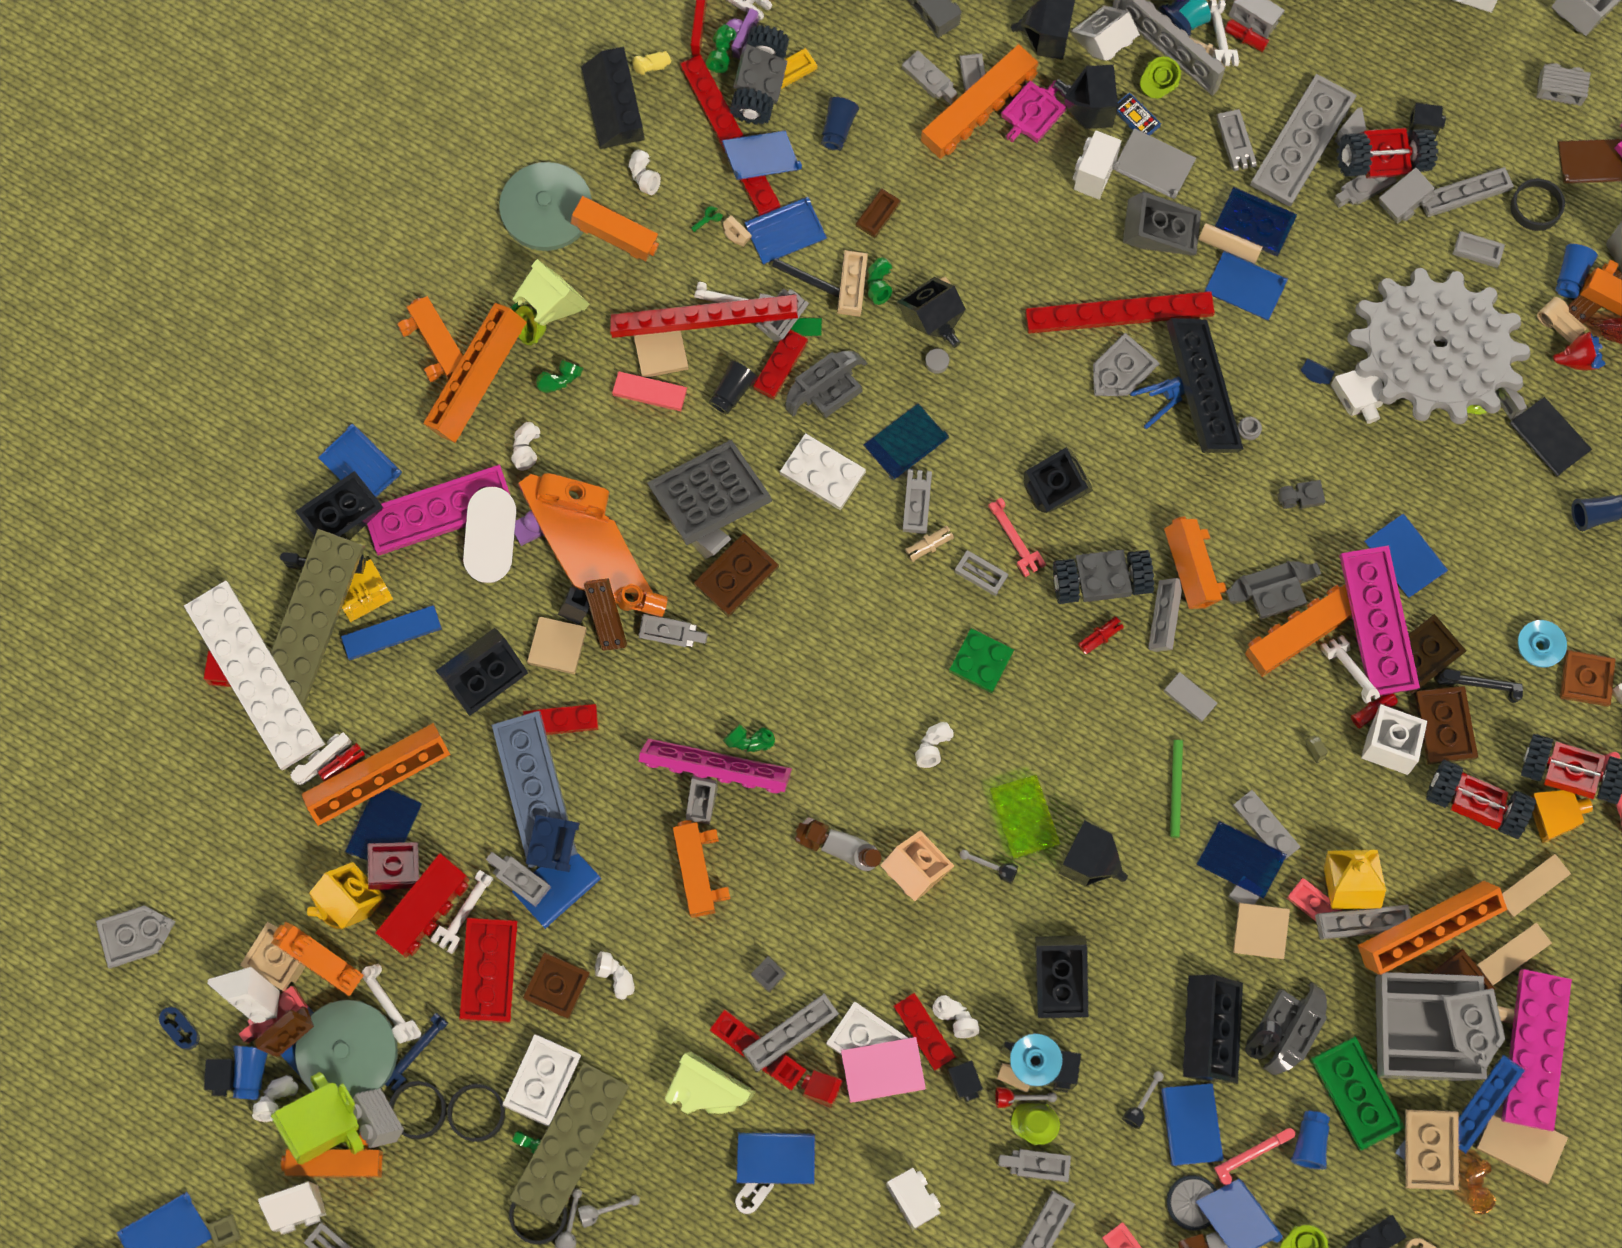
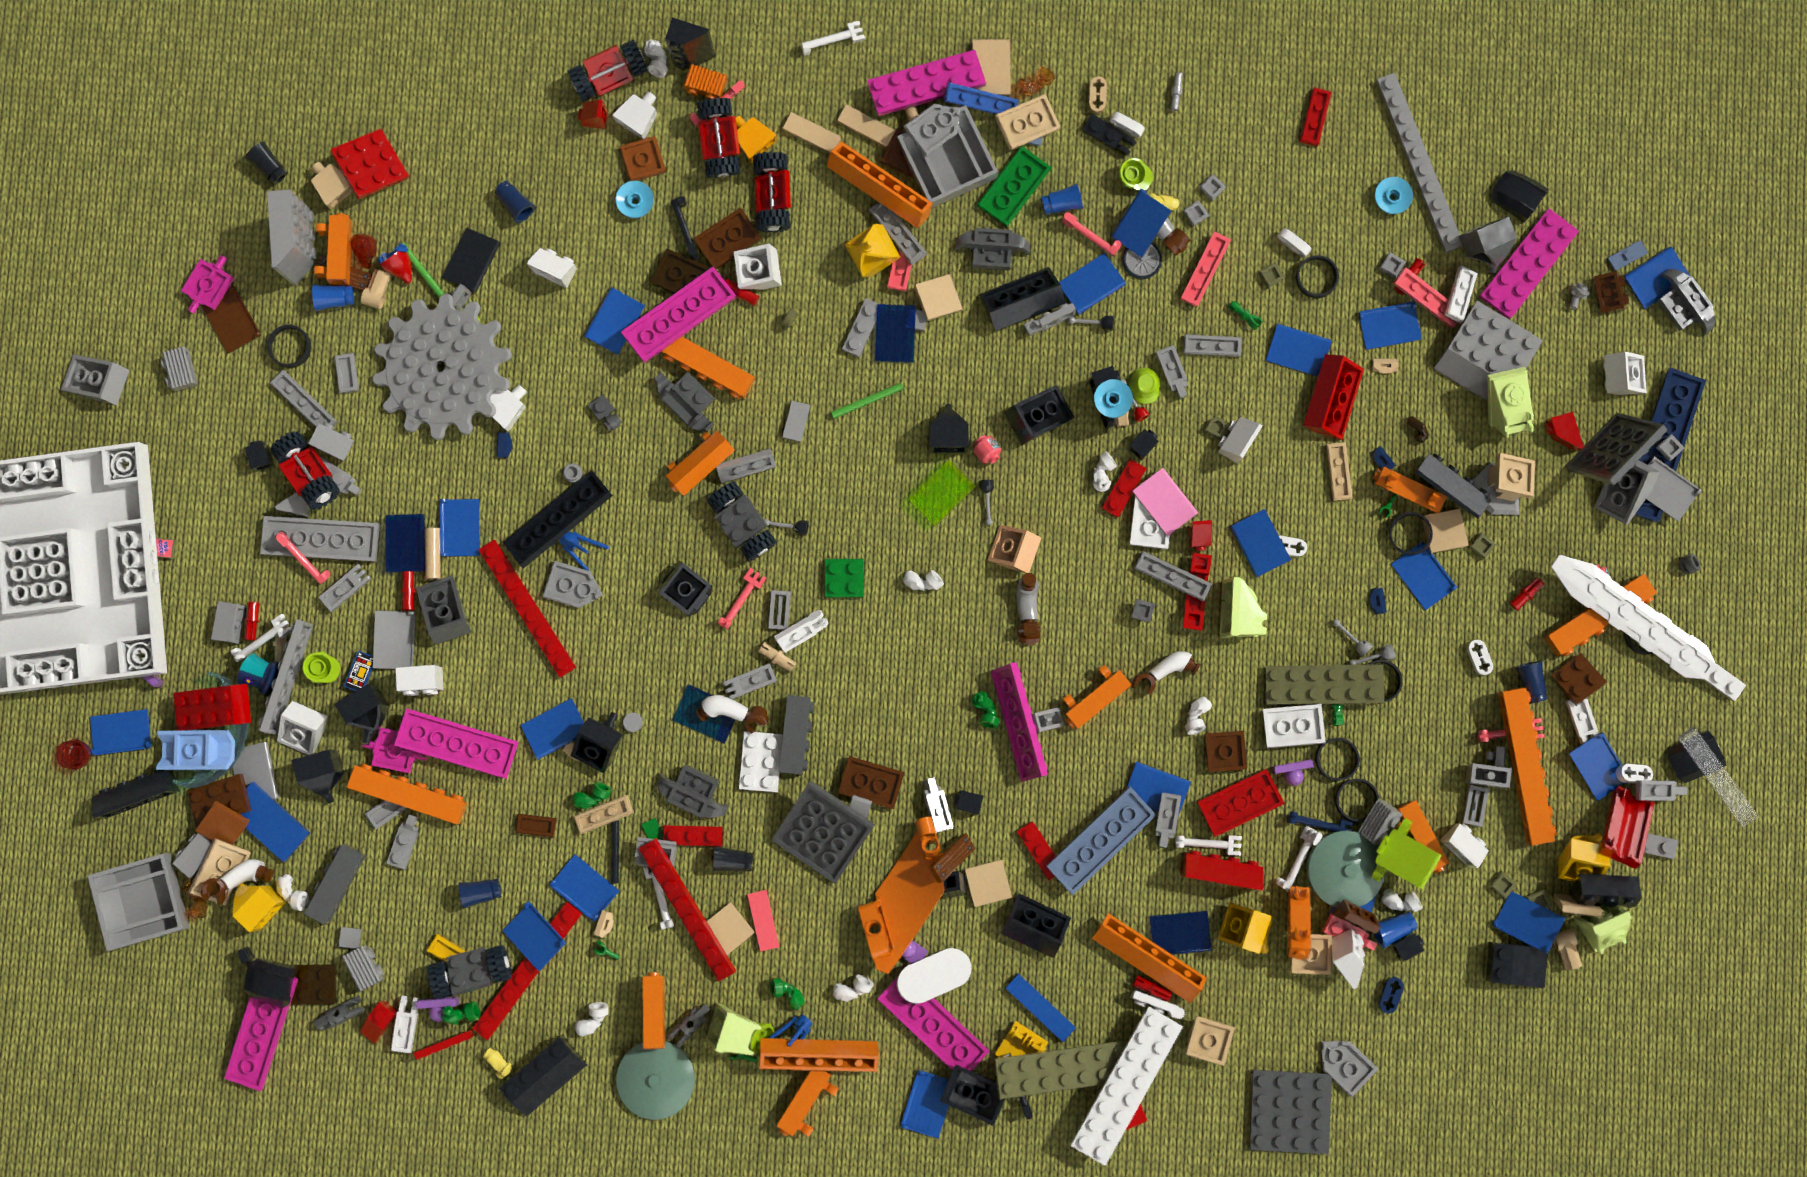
camera: 115 degrees left, 10 degrees up
tile [368,842,419,890] -> none
dark blue plate [526,815,580,872] -> none
red axle [1078,616,1124,654] -> none
black beam [1245,1021,1282,1059] -> none
white hinge [1320,635,1380,703] -> none
none -> coral hinge [276,532,330,584]
none -> dark pink plate [394,708,519,779]
none -> red pin [400,571,416,611]
none -> bright green bar [402,243,444,298]
none -> blue piece [521,698,584,760]
none -> white slope [527,248,577,288]
none -> dark grey hinge [666,1004,710,1049]
none -> piece [696,695,769,734]
none -> hinge [764,519,809,536]
none -> blue plant [769,1014,813,1047]
none -> white hinge [774,610,828,652]
none -> dark grey brick [779,695,814,775]
none -> black brick [953,790,983,815]
none -> coral head [973,435,1001,464]
none -> light grey hinge [1024,303,1076,336]
none -> white piece [1131,651,1201,696]
none -> tan panel [1185,1016,1235,1066]
none -> olive tile [1204,417,1227,440]
none -> dark grey plate [1249,1069,1332,1154]
none -> medium lavender tile [1272,760,1314,786]
none -> black slope [1485,942,1548,988]

